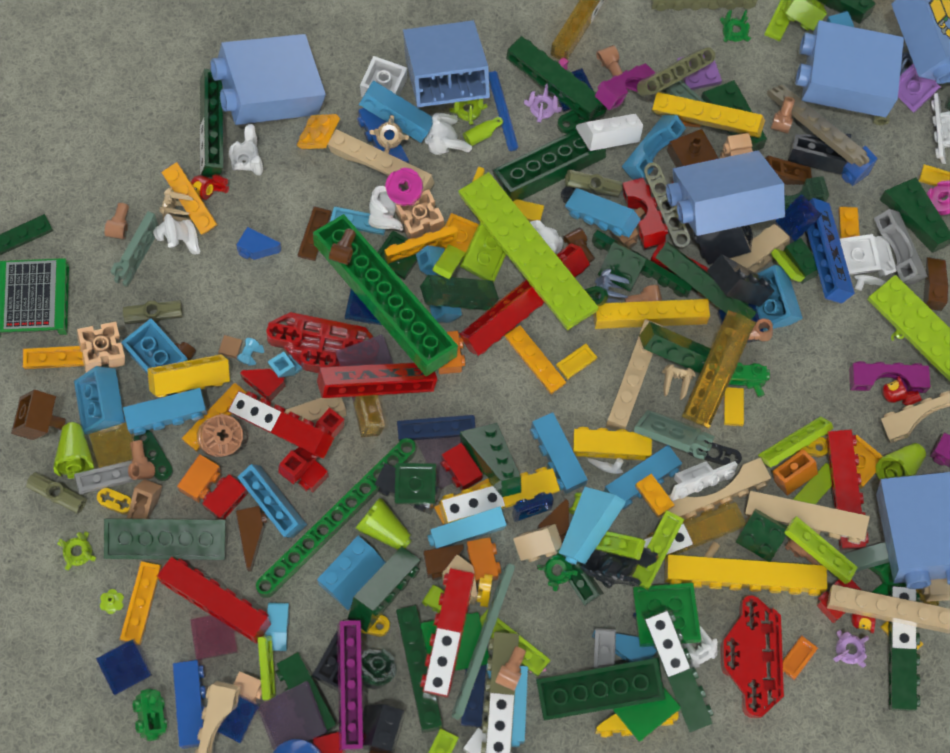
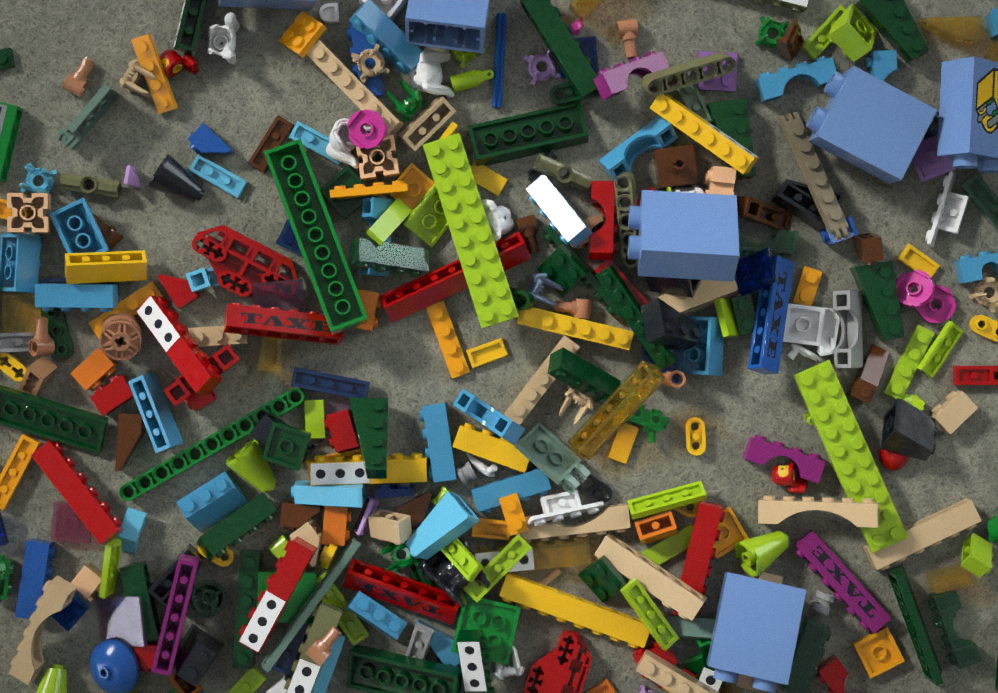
camera: 25 degrees right, 20 degrees up
white hair [153,214,200,254] -> none
medium nougat tile [218,335,243,359] -> none
medium azure piece [237,338,264,366] -> none
reddish brown pin [329,229,356,265] -> none
white slope [576,114,643,151] -> none
nougat pin [771,97,795,134] -> none
none -> medium azure piece [19,162,57,194]
none -> lavender slope [124,165,141,188]
none -> black cone [148,154,205,202]
none -> medium azure tile [189,154,249,199]
none -> lime tile [304,399,326,439]
none -> white tile [319,3,340,23]
none -> red brick [343,559,459,625]
none -> dark azure brick [345,591,407,640]
none -> lavender slope [354,495,379,536]
none -> green piece [386,80,426,121]
none -> tan brick [397,96,456,151]
none -> dark azure arch [453,389,525,445]
none -> light grey wheel [455,461,477,485]
none -> light orange plate [471,517,510,541]
none -> yellow plate [685,417,706,456]
none -> dark azure arch [755,56,836,103]
none -> reddish brown piece [776,19,804,61]
none -> reddish brown slope [852,233,883,265]

